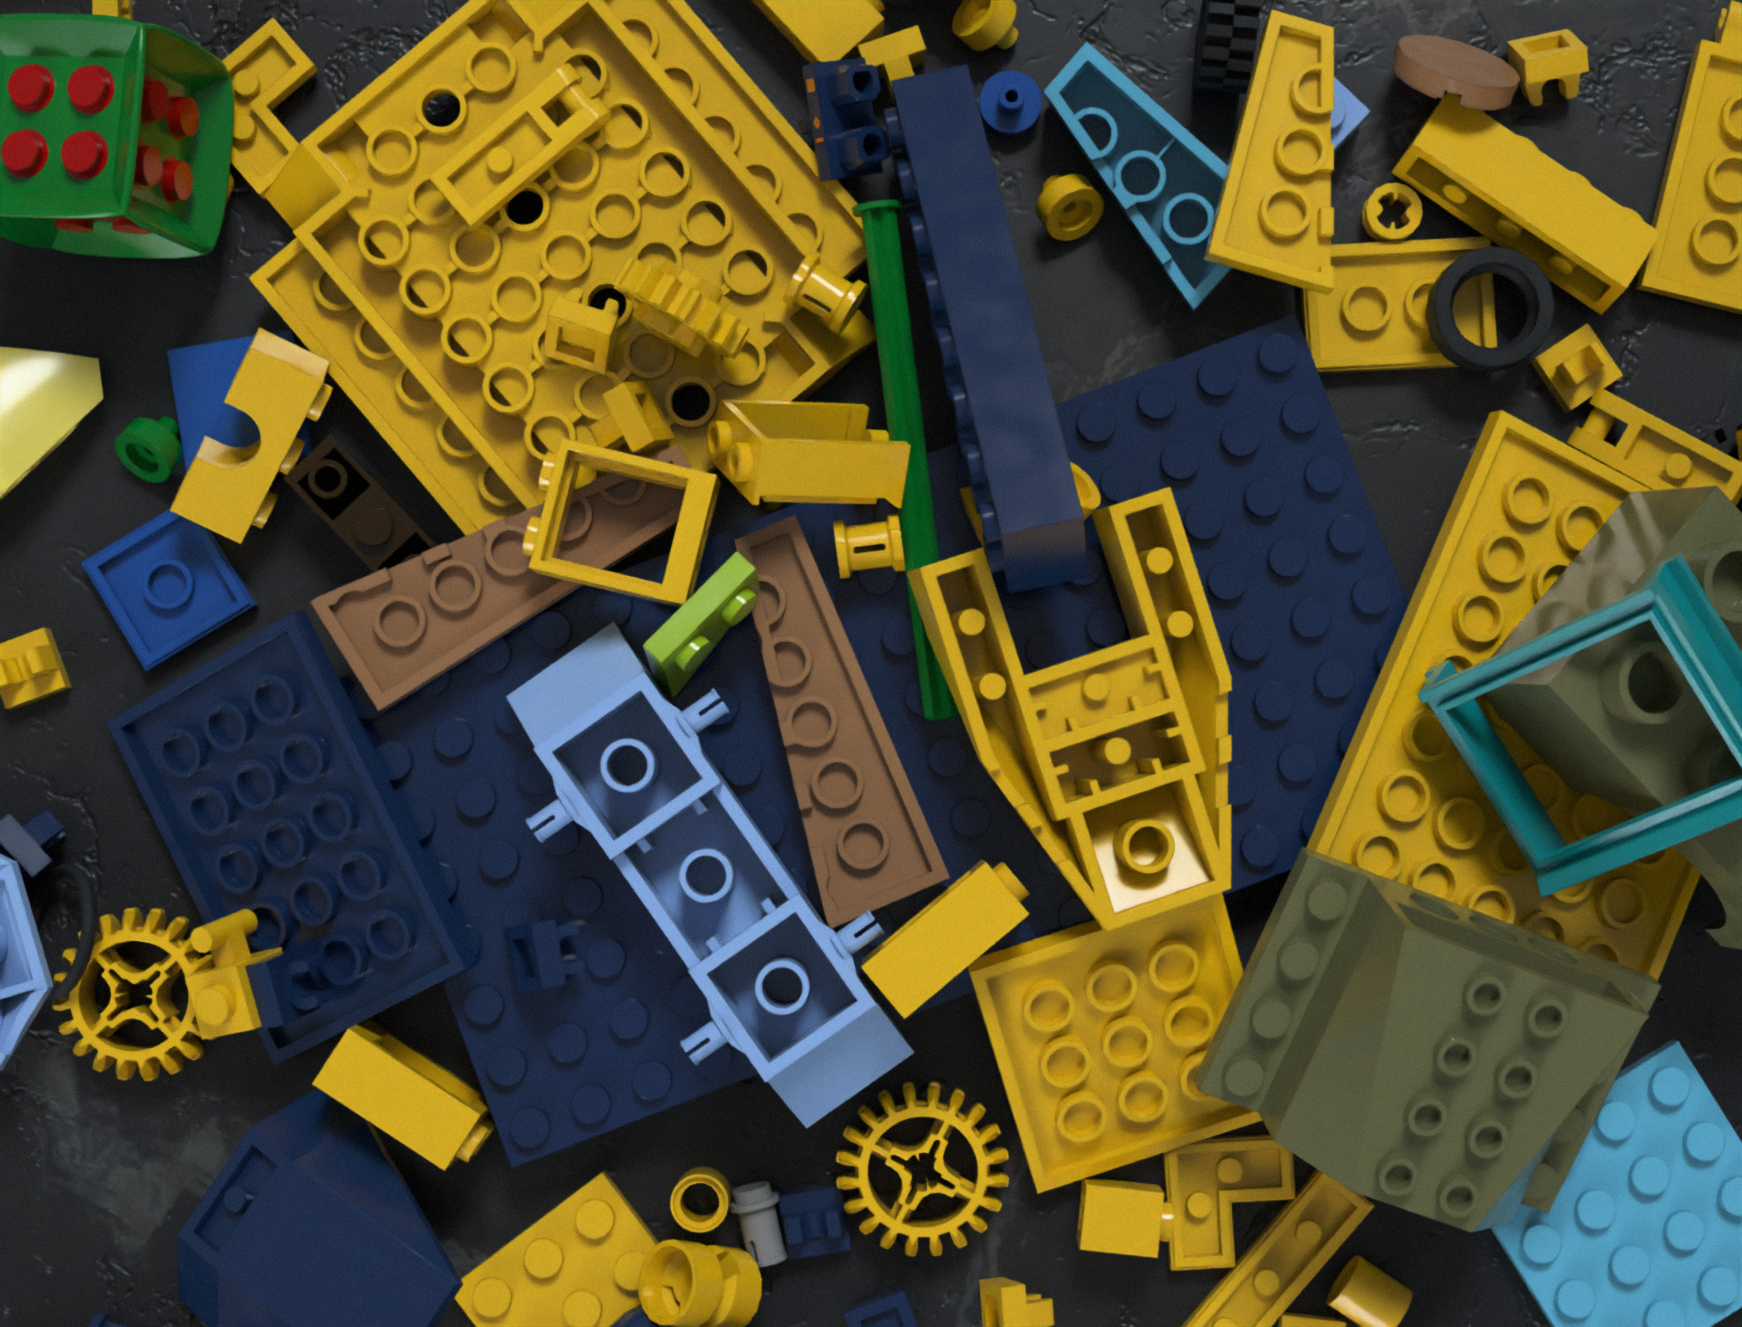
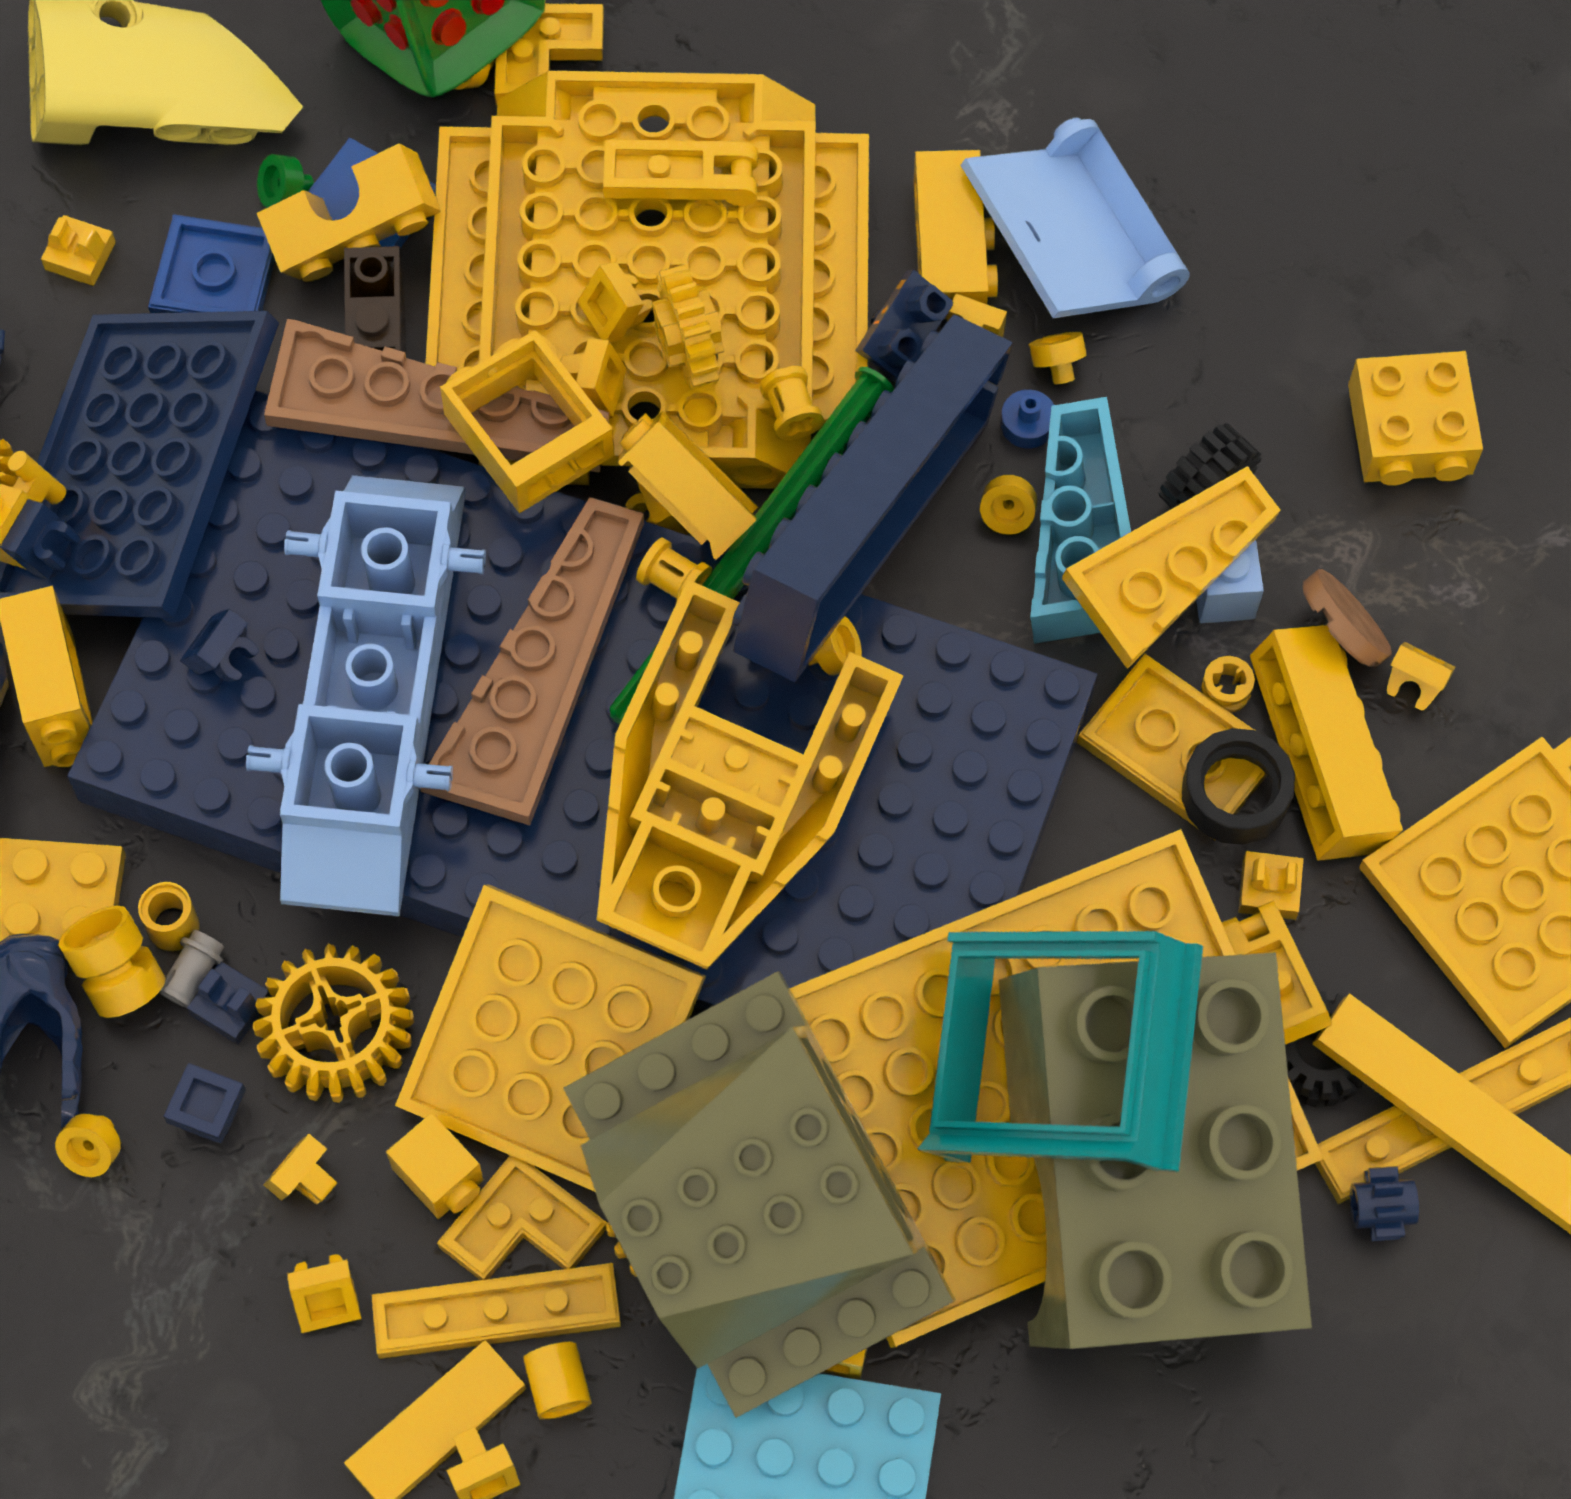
camera: 35 degrees right, 20 degrees down
lime wing [643,551,760,698] -> none
yellow window [861,859,1030,1019] -> none

